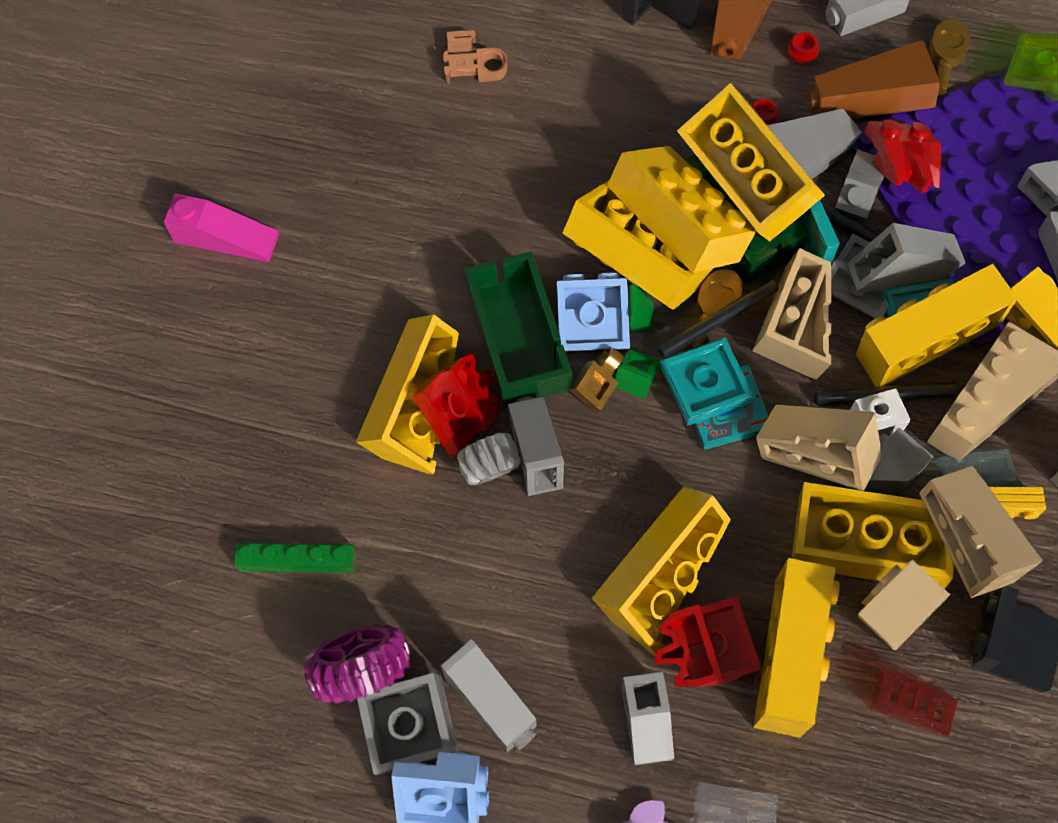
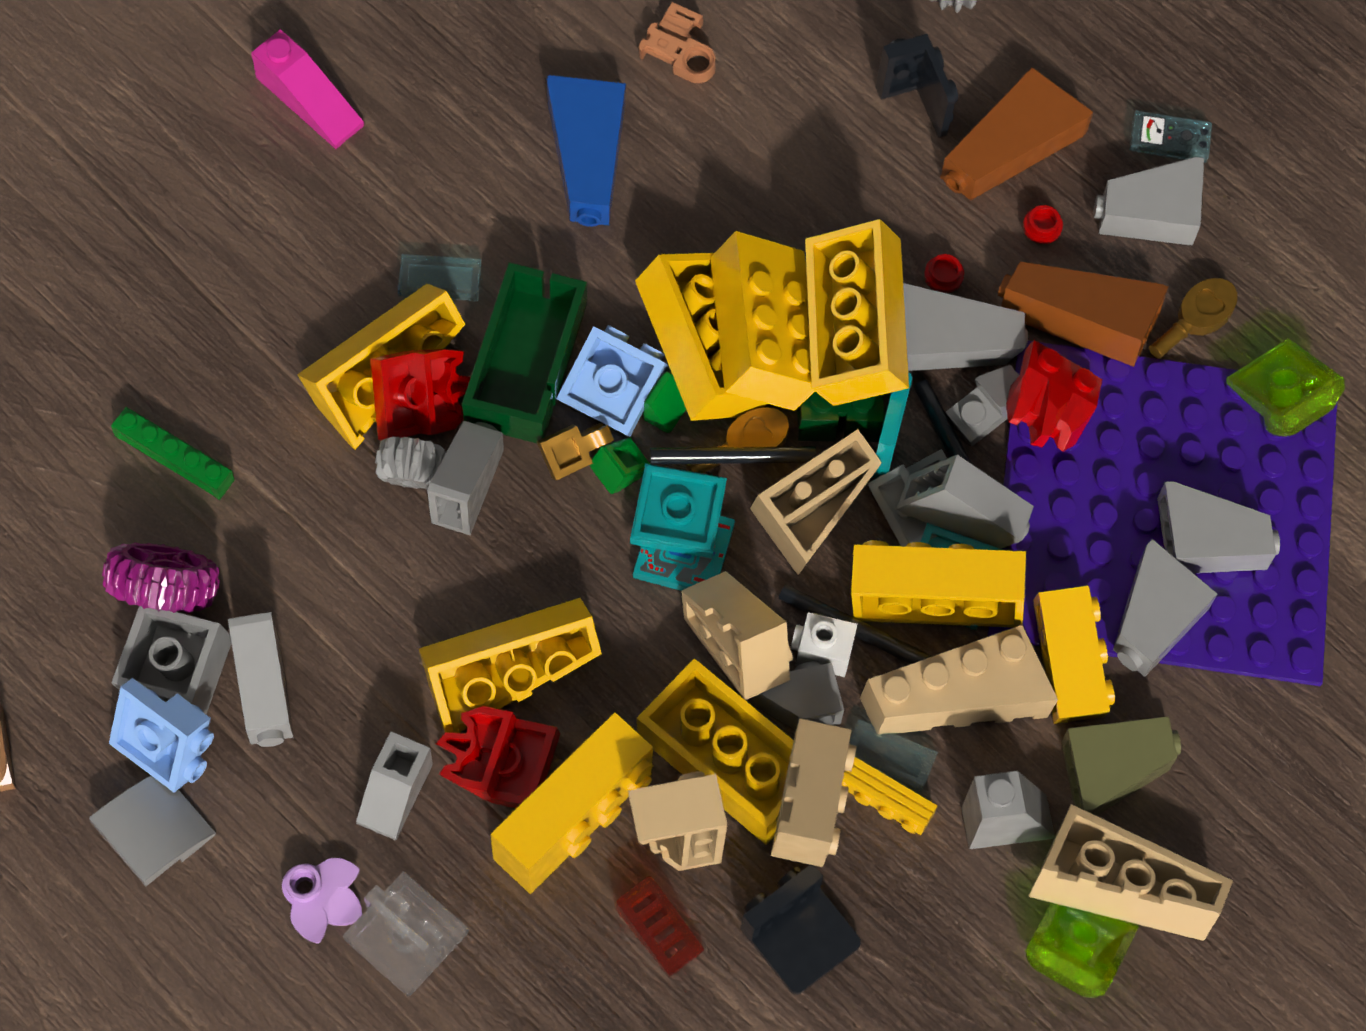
camera: 25 degrees right, 0 degrees up
none -> clear light blue tile [398,254,482,301]
none -> blue slope [547,75,626,227]

